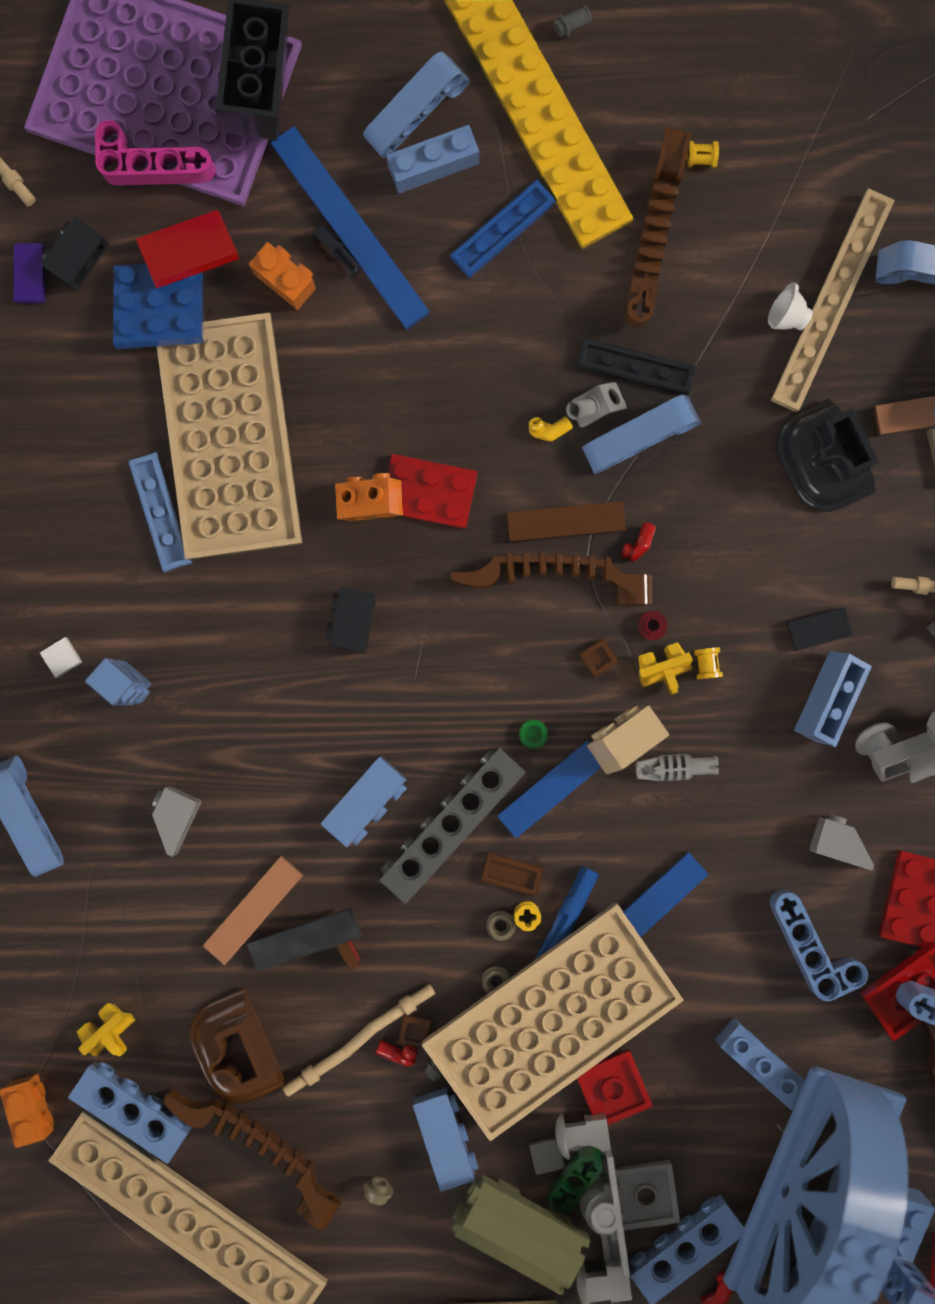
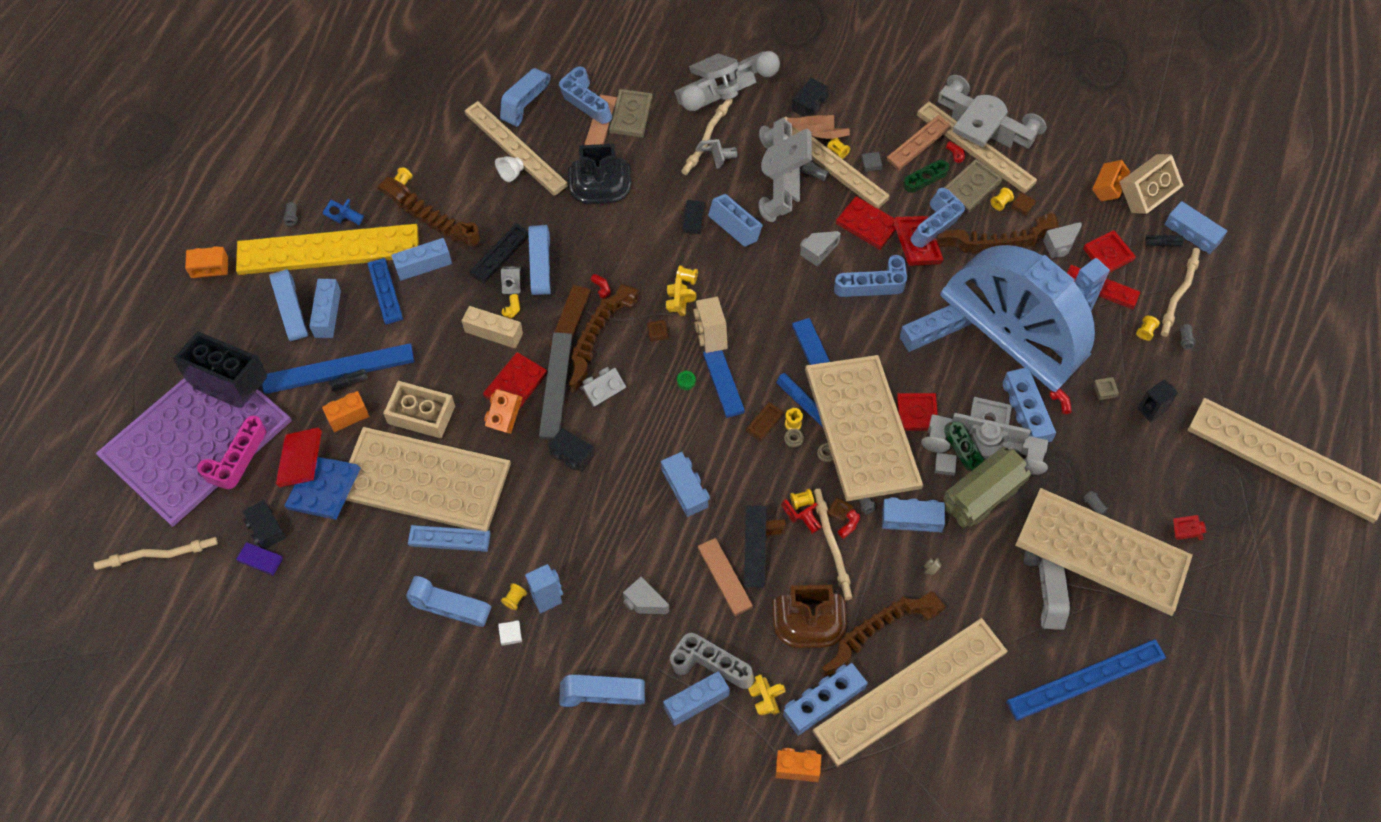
camera: 70 degrees left, 25 degrees down
dark grey brick [379,748,526,905] -> none
light grey hinge [635,754,719,781] -> none
dark red plate [638,611,668,640] -> none
none -> blue bracket [323,199,364,225]
none -> tan brick [383,381,455,438]
none -> medium blue brick [391,238,452,281]
none -> medium blue beam [406,576,491,627]
none -> tan brick [462,306,523,349]
none -> yellow bush [501,583,527,611]
none -> dark grey tile [539,332,573,440]
none -> light grey bracket [580,367,626,406]
none -> medium blue brick [663,671,729,726]
none -> light grey beam [670,633,754,689]
none -> red bracket [781,499,822,534]
none -> yellow bush [790,488,814,510]

